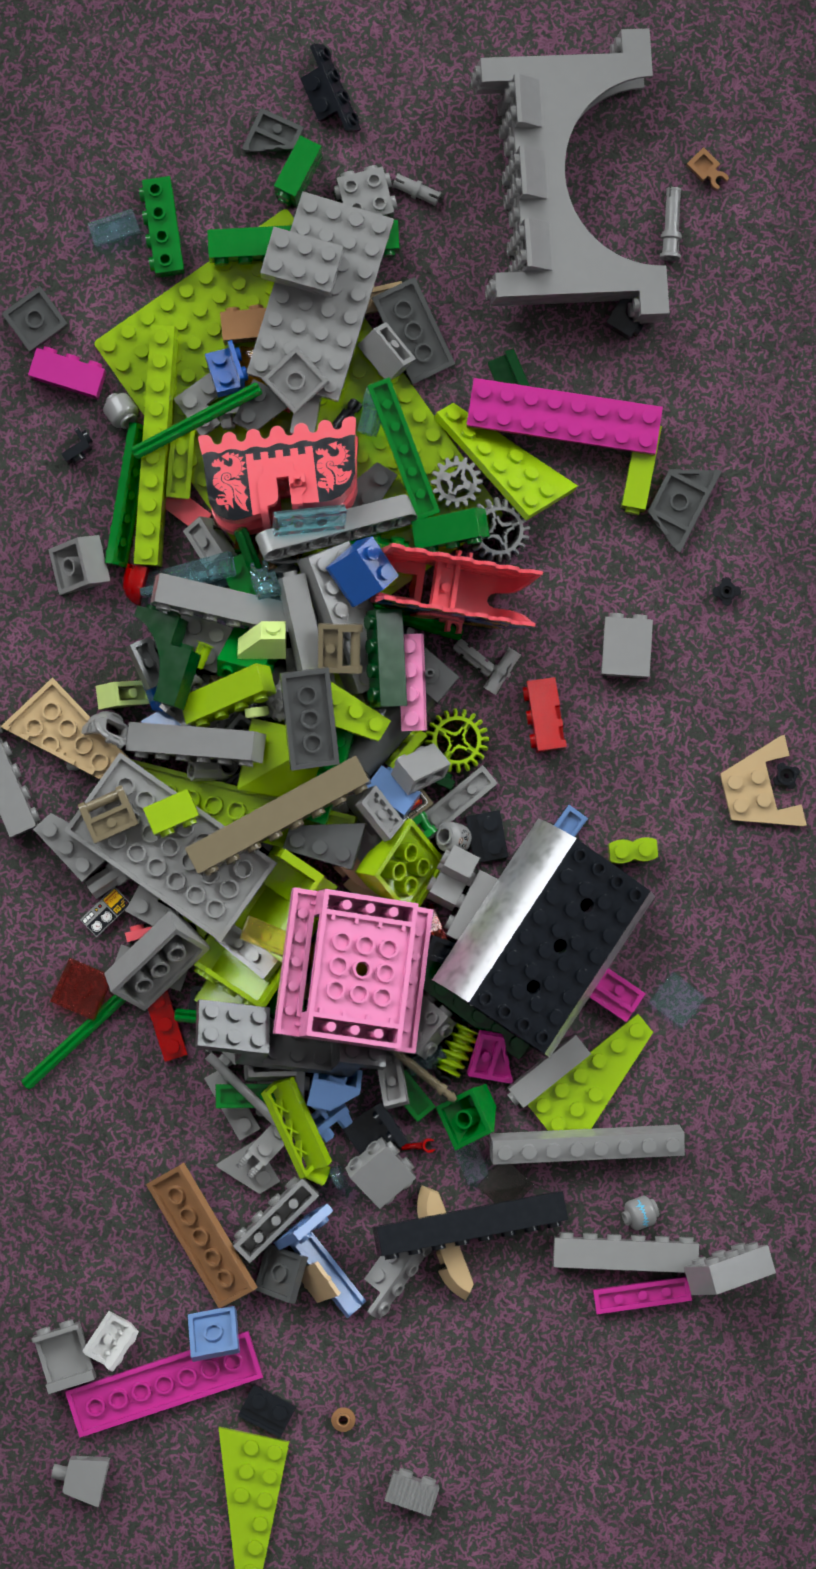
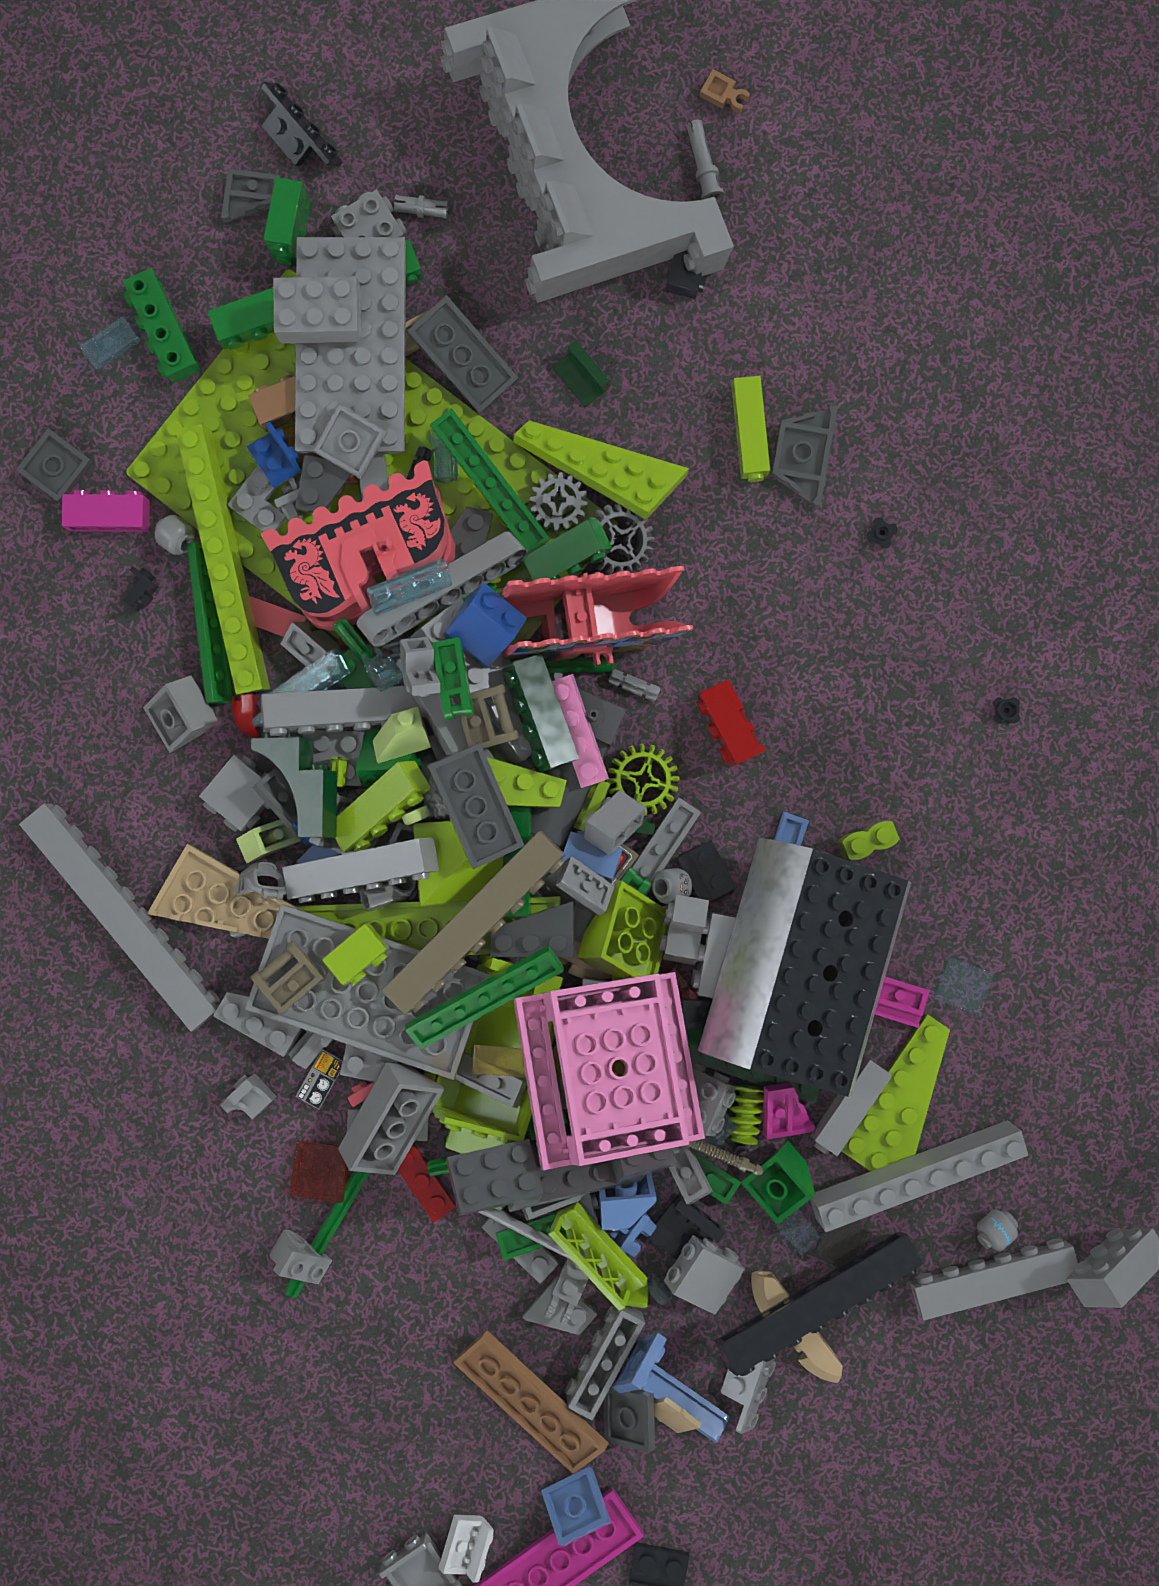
camera: 15 degrees left, 0 degrees up
green axle [131,383,262,459] -> none
lime plate [165,425,195,500] -> none
medium nougat plate [331,1407,355,1432] -> none
light grey brick [357,322,416,380] -> none
red hand [401,1138,435,1153] -> none
dark pink plate [467,378,663,455] -> none
light grey pin [483,647,521,695] -> none
dark pink plate [593,1276,692,1314] -> none
light grey panel [600,613,653,678] -> none
tan wing [720,735,807,826] -> none
none -> light grey brick [199,755,270,832]
none -> light grey brick [220,1074,277,1119]
none -> light grey pin [269,1230,332,1284]
none -> light grey brick [400,637,440,697]
none -> green plate [405,945,564,1050]
none -> green plate [432,637,474,721]

